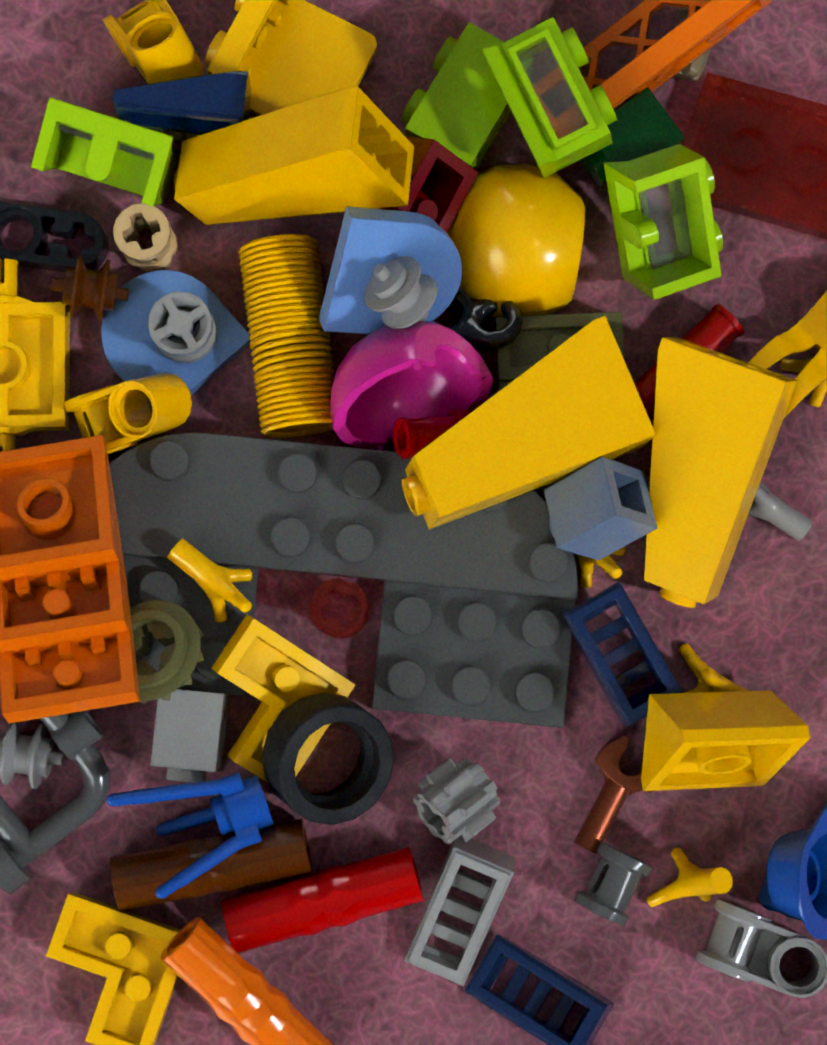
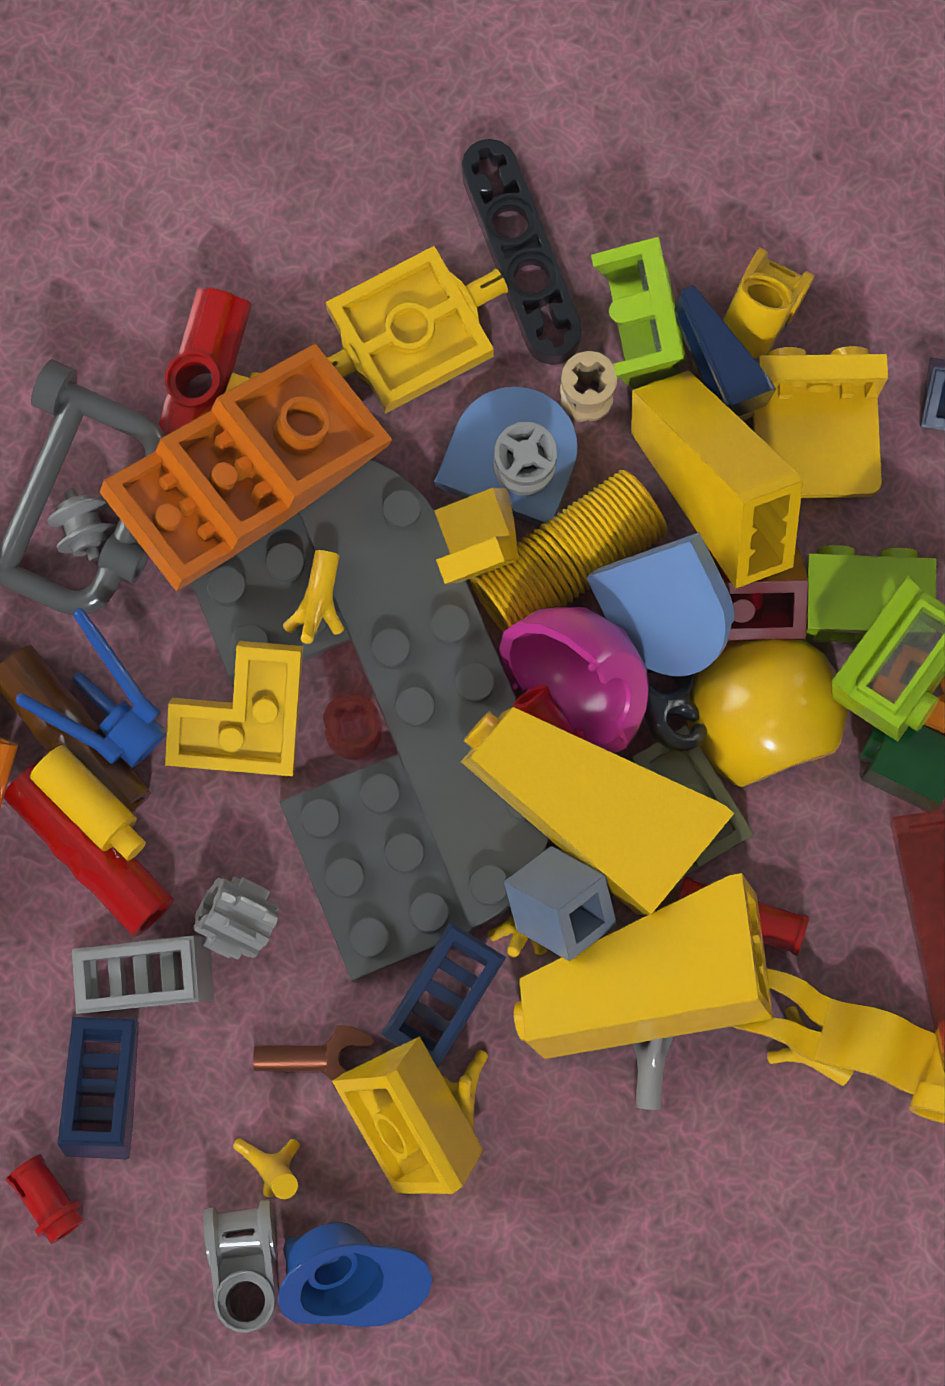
camera: 55 degrees right, 5 degrees down
reddish brown wheel [51,255,129,323] -> none
yellow piece [63,372,192,456] -> none
olive gear [130,600,204,705] -> none
light grey brick [150,689,230,783] -> none
black tyre [262,692,394,825] -> none
light grey wheel [364,256,438,329] -> none
dark grey bush [574,841,654,927] -> none
lime window [603,144,723,300] -> none
none -> yellow cylinder [30,745,146,861]
none -> yellow slope [434,487,519,584]

